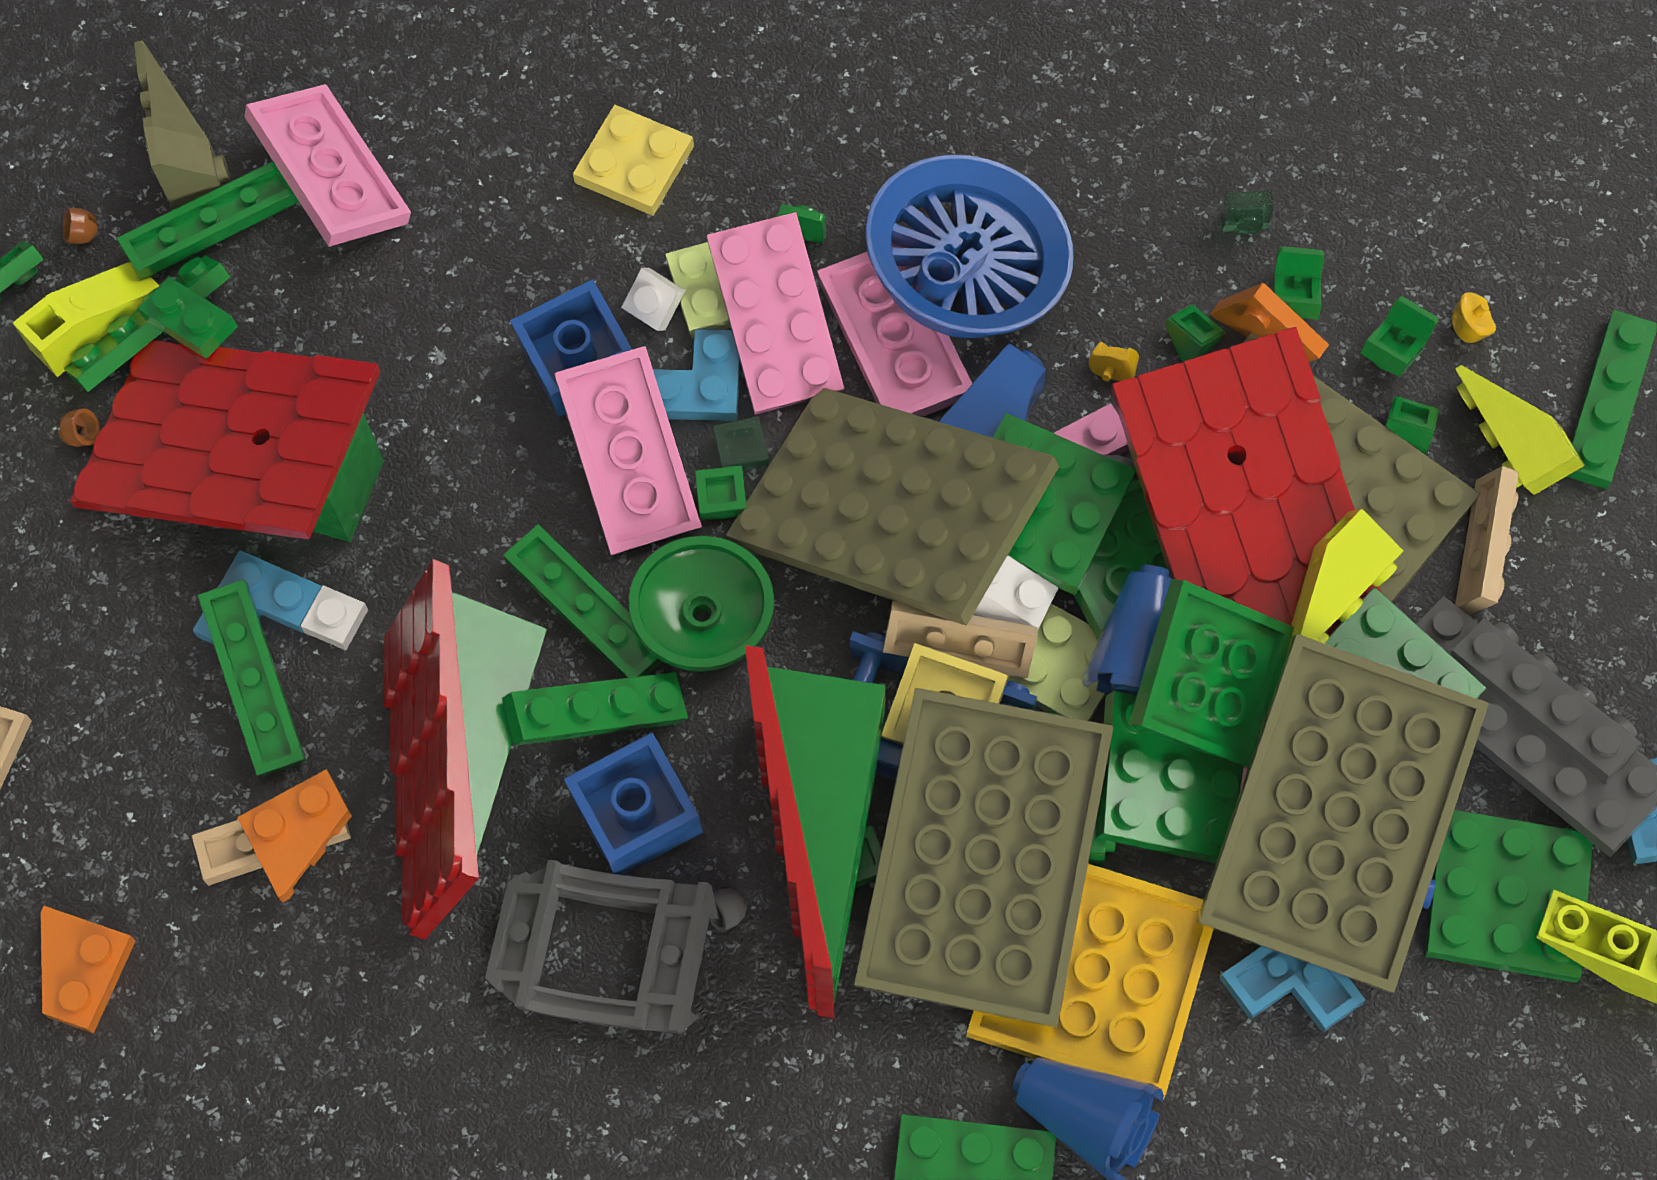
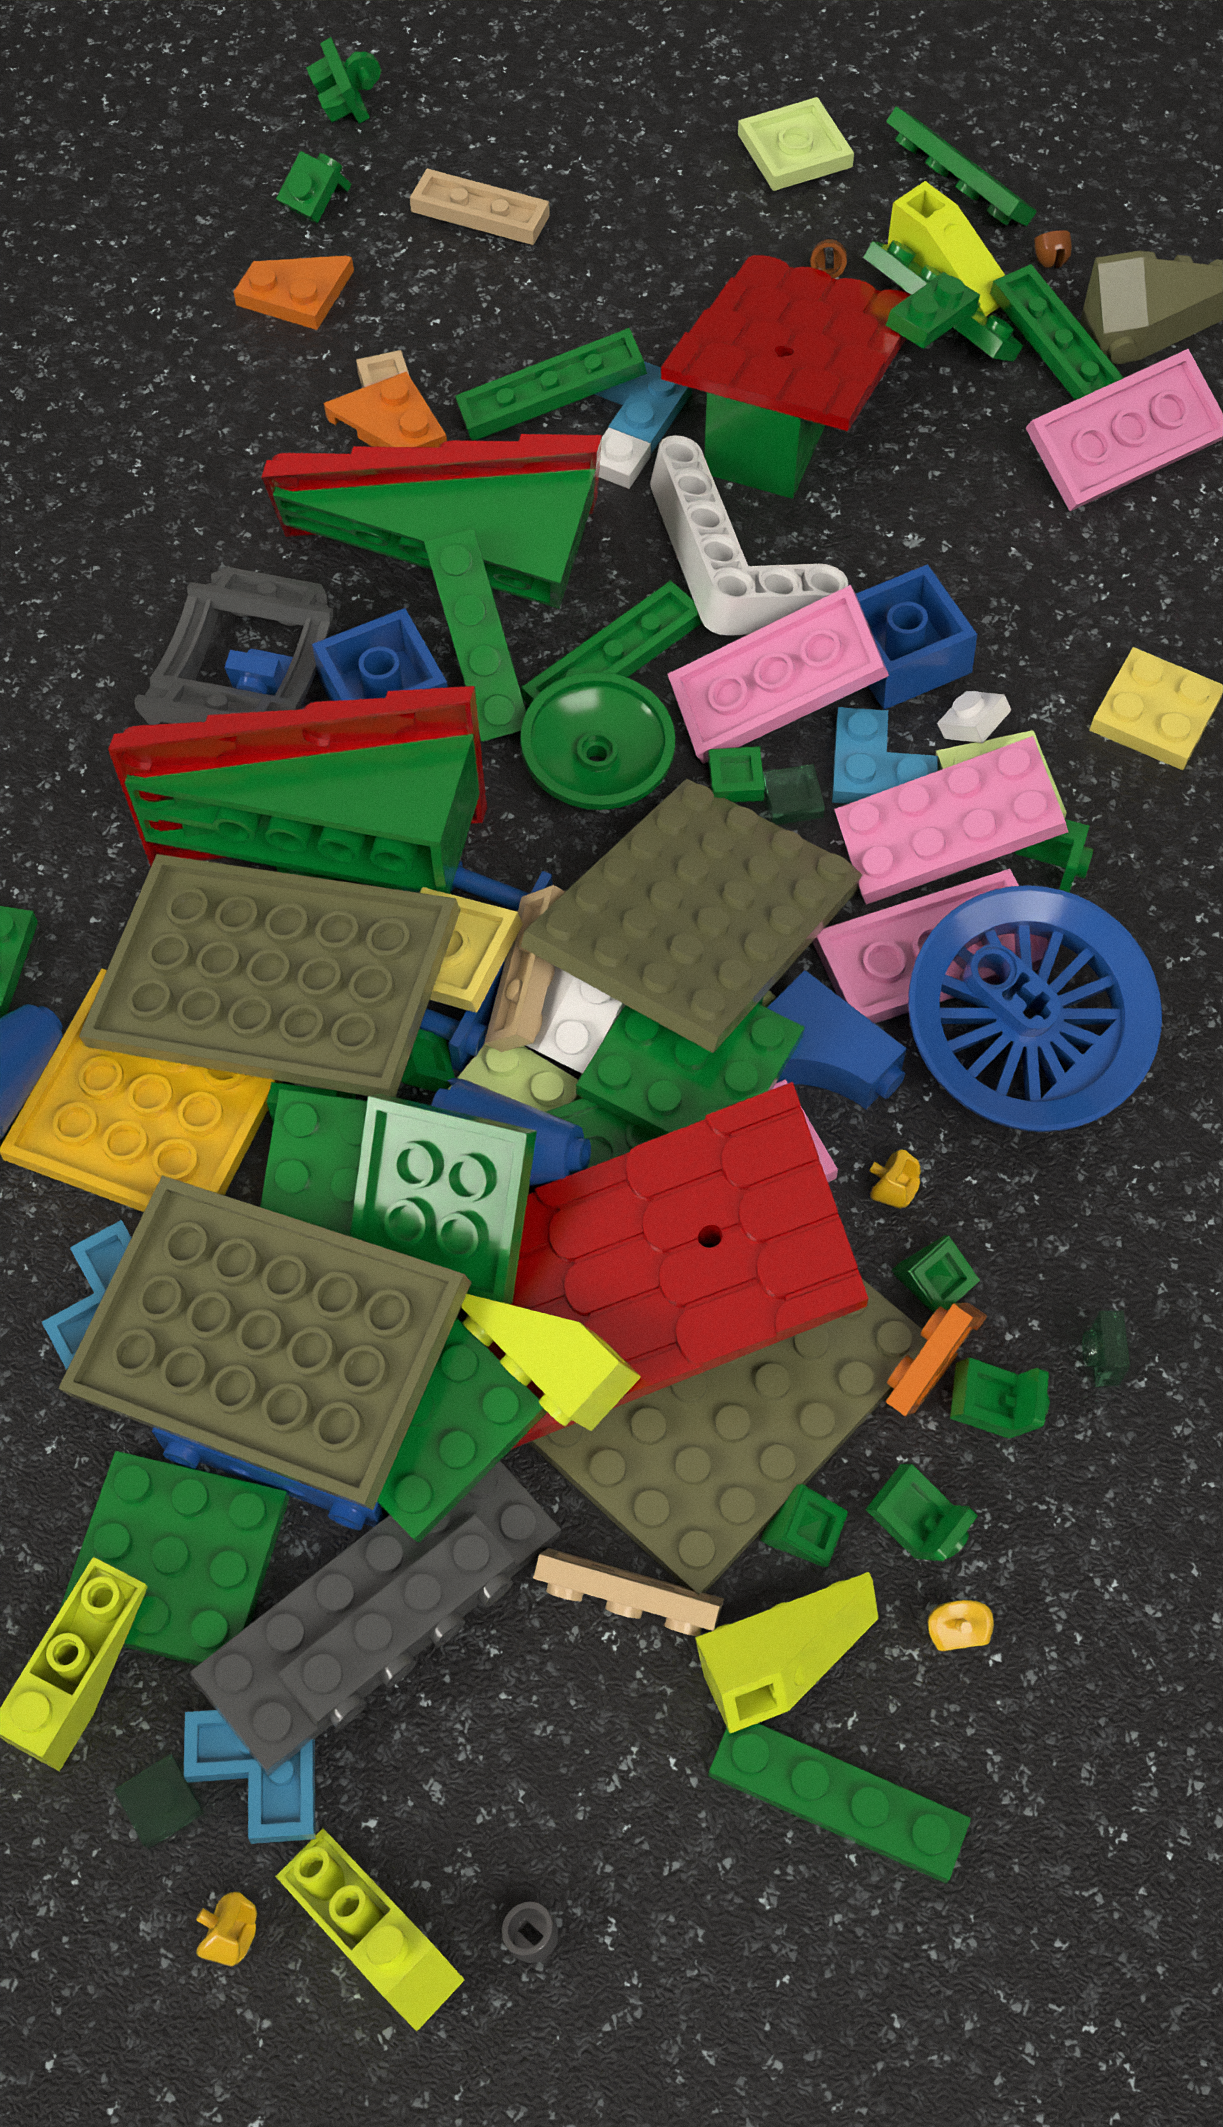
camera: 90 degrees right, 5 degrees down
none -> blue bracket [224,649,293,696]
none -> white beam [650,435,848,635]

